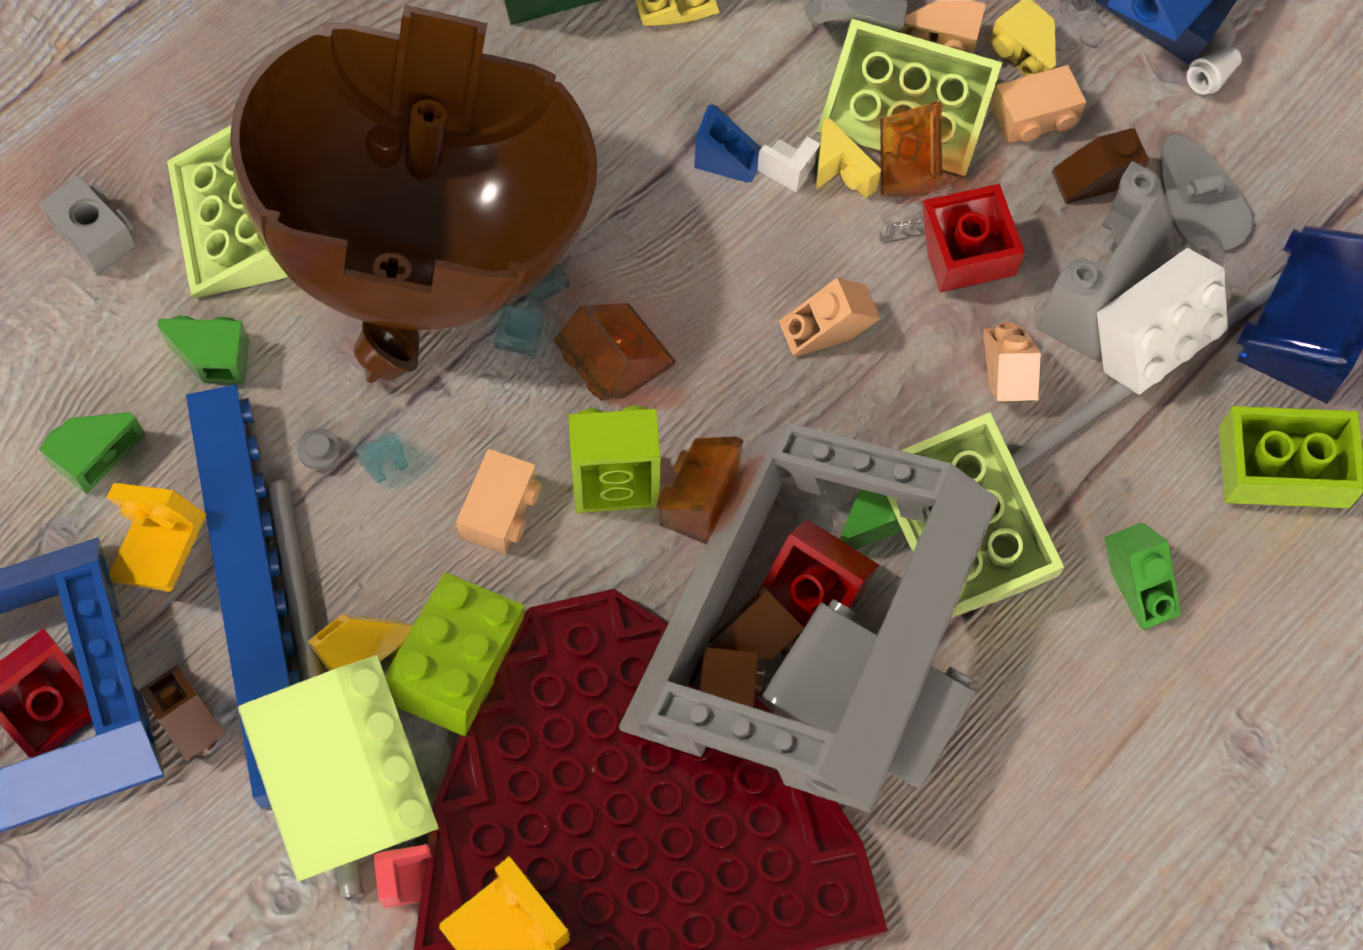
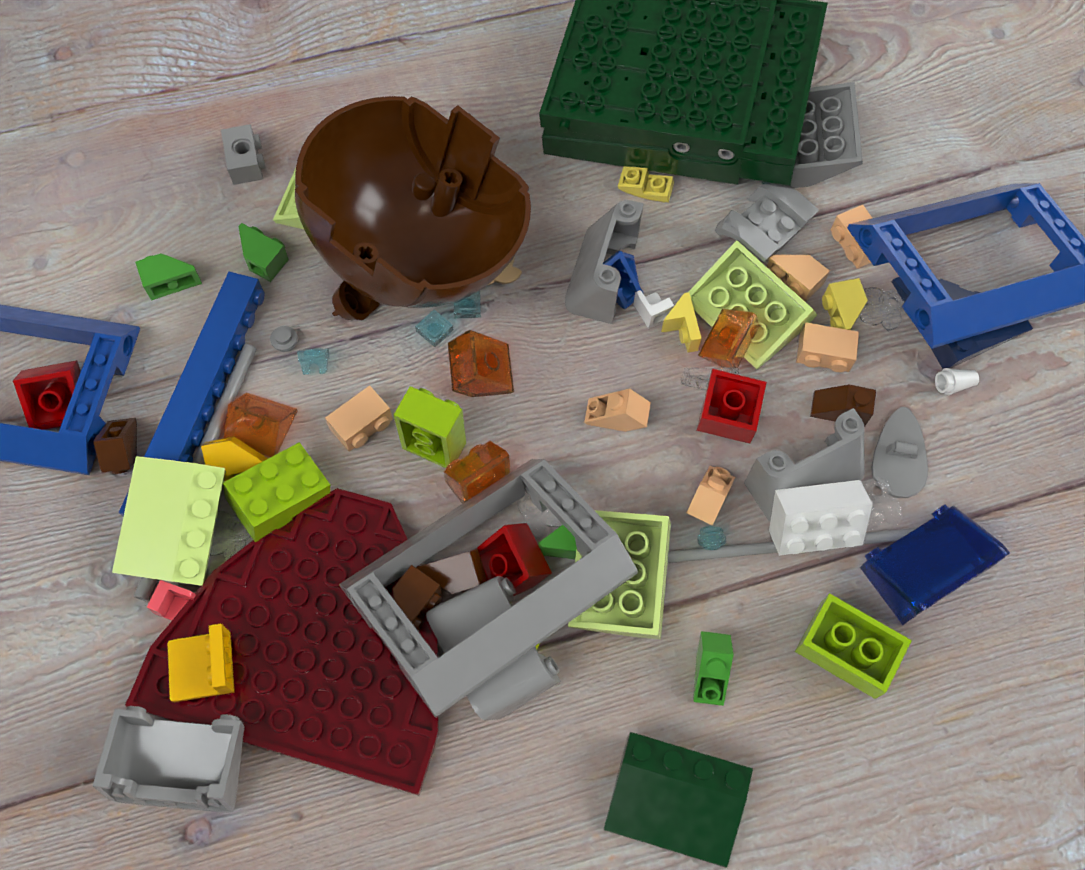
camera: 30 degrees right, 0 degrees up
yellow bracket [106,483,207,592] -> none
none -> clear orange slope [224,392,298,457]
none -> light grey windscreen [565,200,644,324]
none -> dark green slope [603,732,753,868]
none -> clear light blue plate [697,526,726,550]

